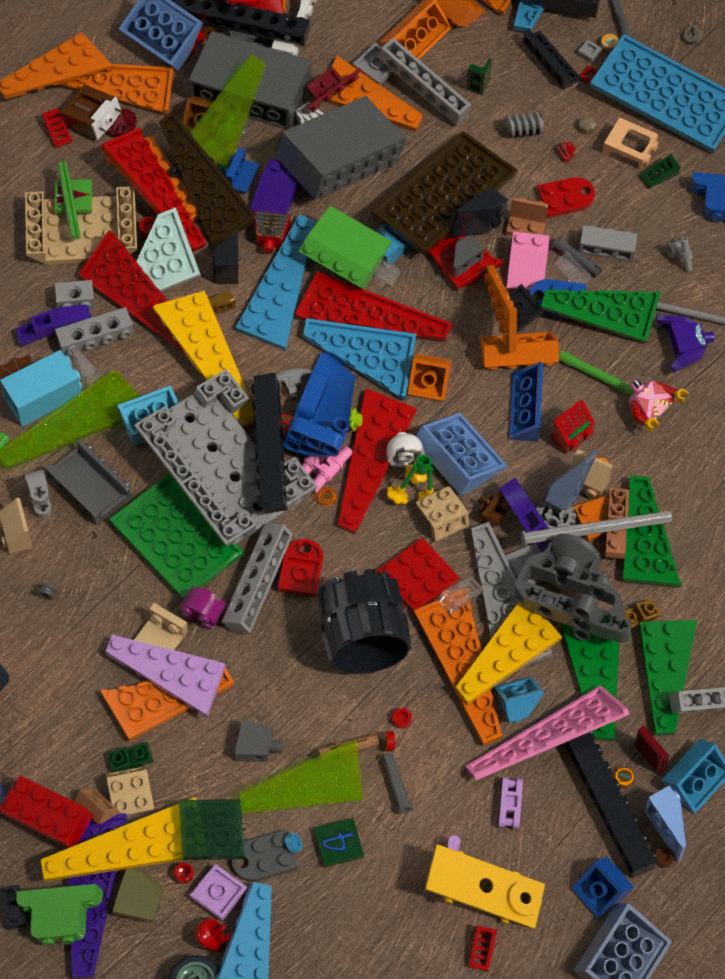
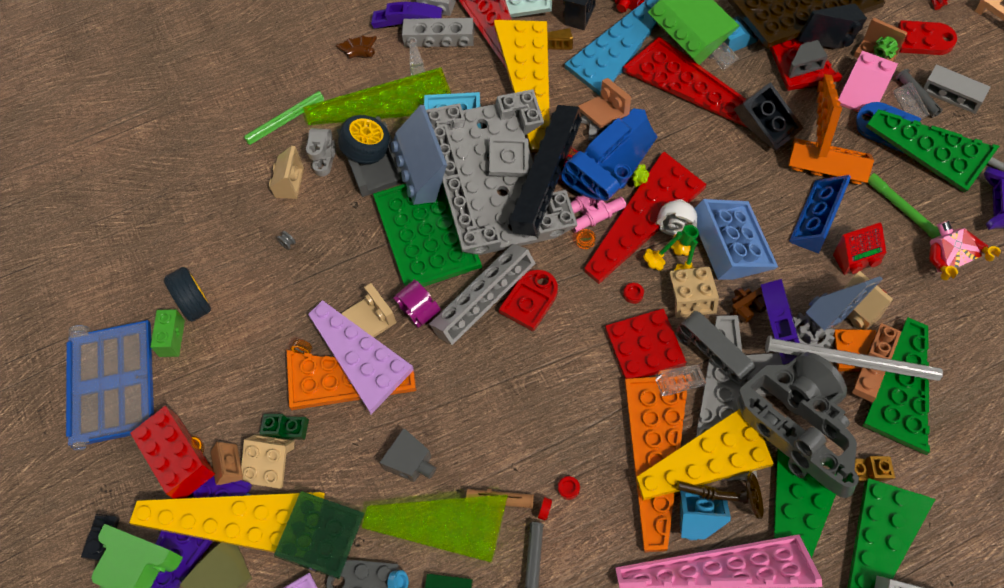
camera: 30 degrees right, 0 degrees up
medium azure brick [0,350,83,427] -> none
red tile [174,863,194,884] -> none
dark azure wing [303,318,416,400] -> none
black wheel [317,569,411,674] -> none
orange slope [407,353,452,401] -> none
black plate [494,284,544,333] -> none
none -> clear orange tile [290,339,313,354]
none -> black wheel [338,115,390,164]
none -> sand blue slope [391,105,447,205]
none -> light grey plate [489,137,528,177]
none -> nougat bracket [578,78,631,128]
none -> red tile [623,283,644,304]
none -> dark grey beam [675,311,755,384]
none -> dark brown dish [676,473,764,519]
none -> black slope [733,82,804,150]
none -> bright green gear [873,36,899,59]

